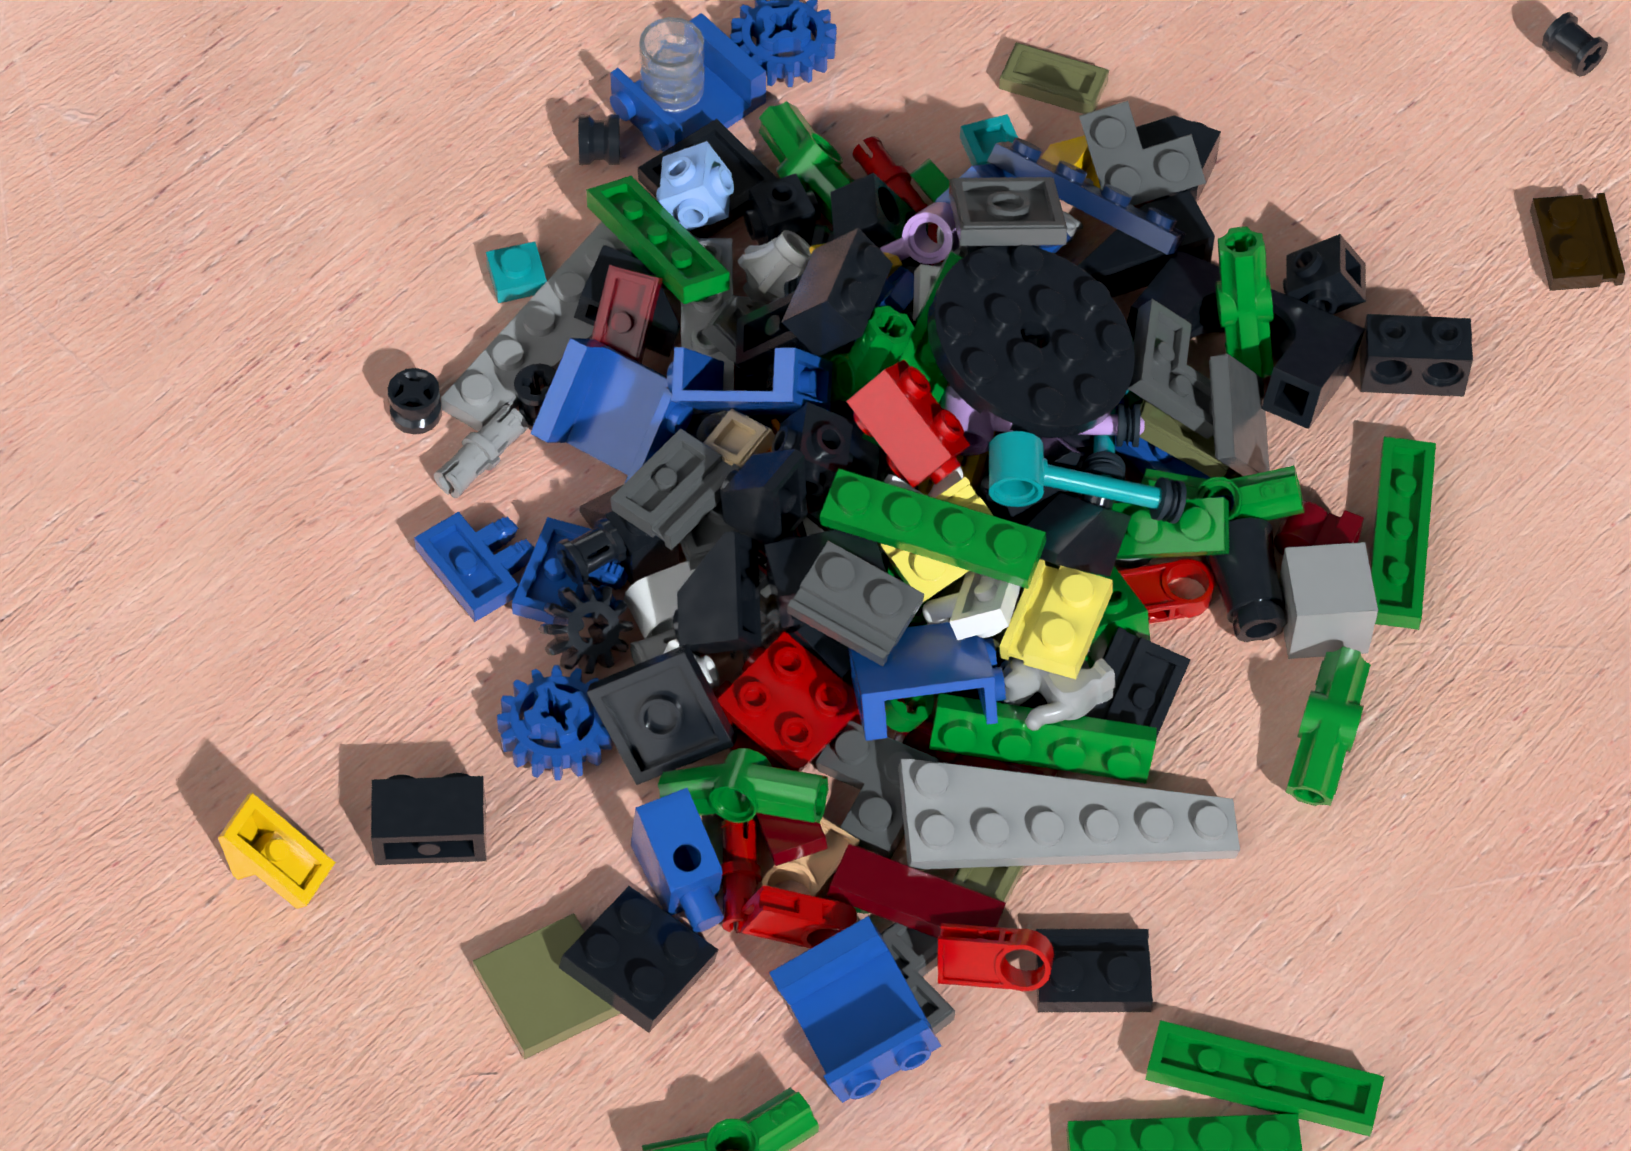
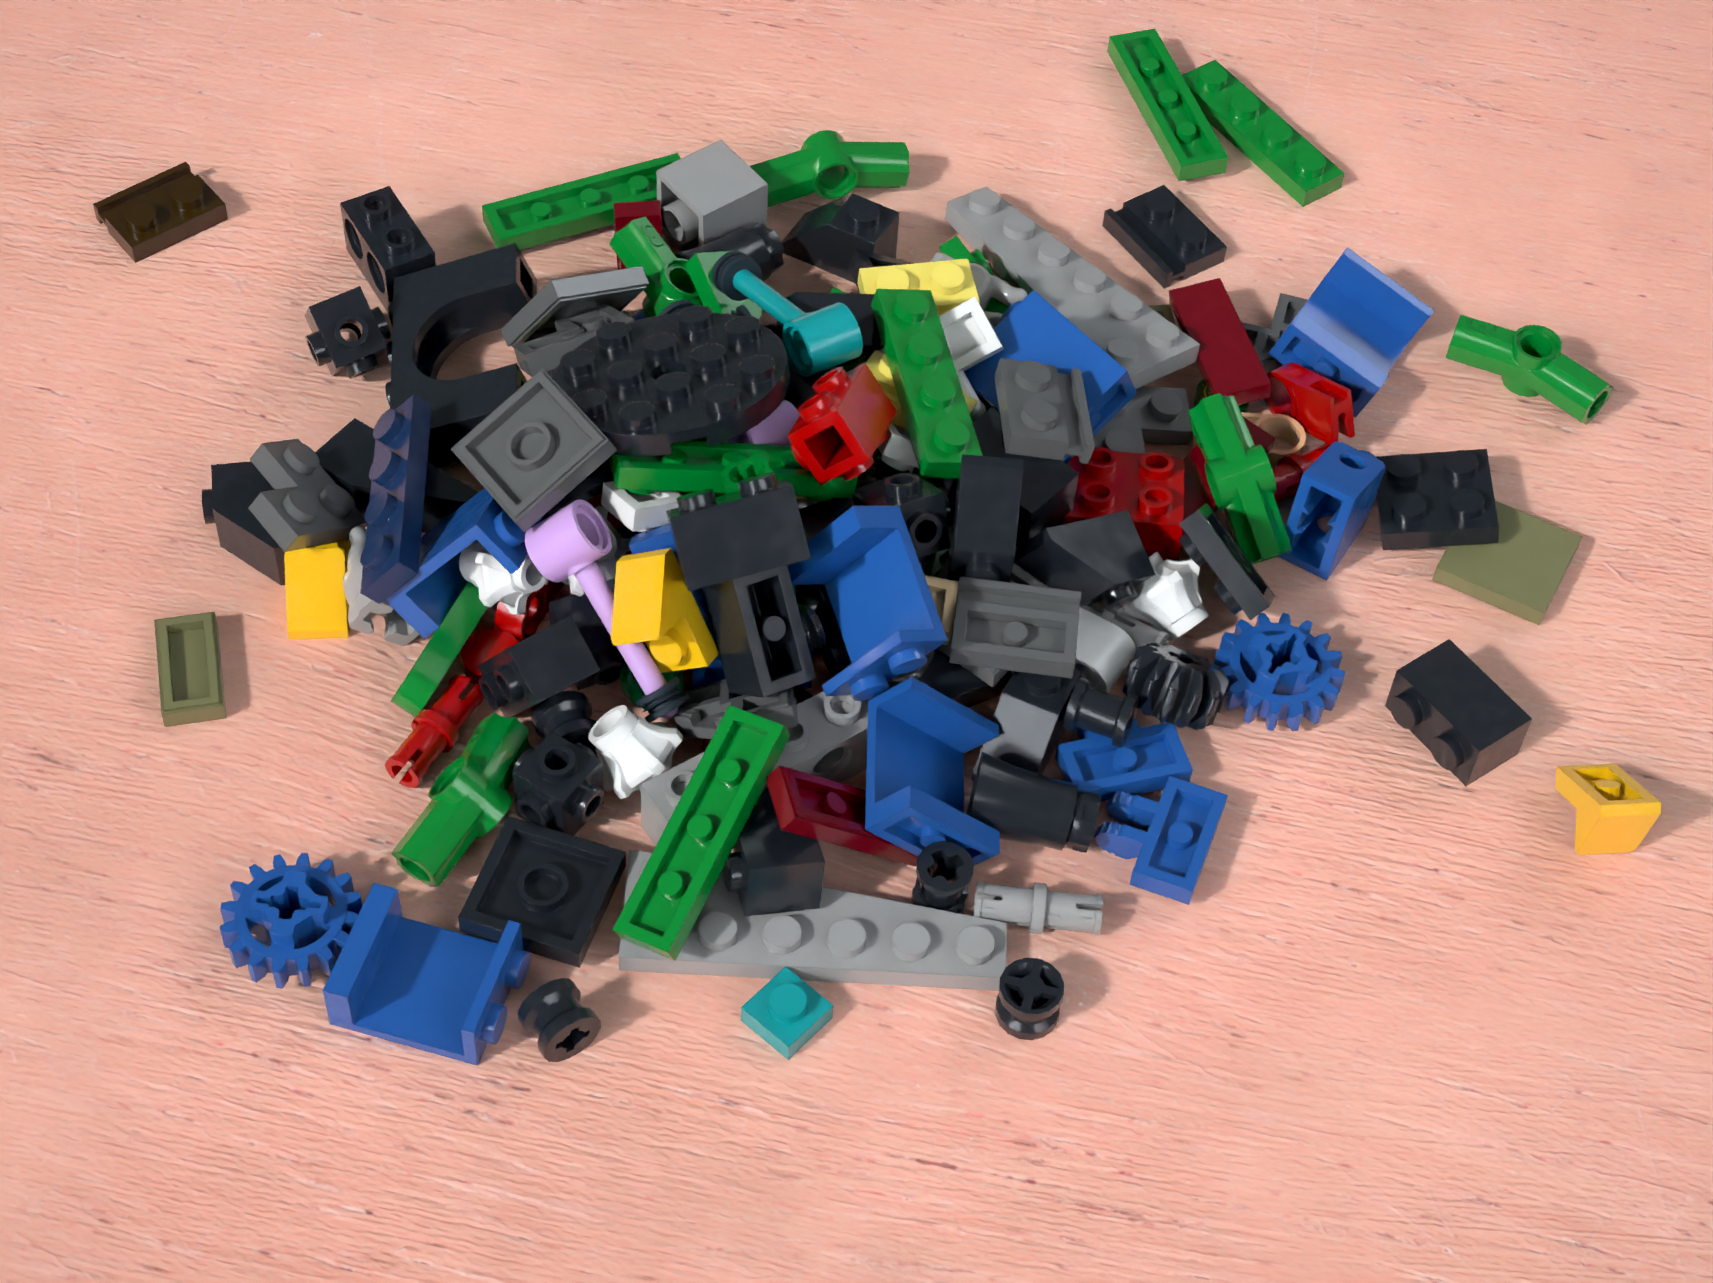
camera: 125 degrees left, 5 degrees down
clear wheel [639,17,705,112] -> none
light blue brick [656,141,734,231] -> none
red piece [938,923,1054,992] -> none
teal plate [960,114,1018,166] -> none
green piece [1215,226,1273,379] -> none
none -> black slope [782,193,900,283]
none -> black plant [966,752,1101,853]

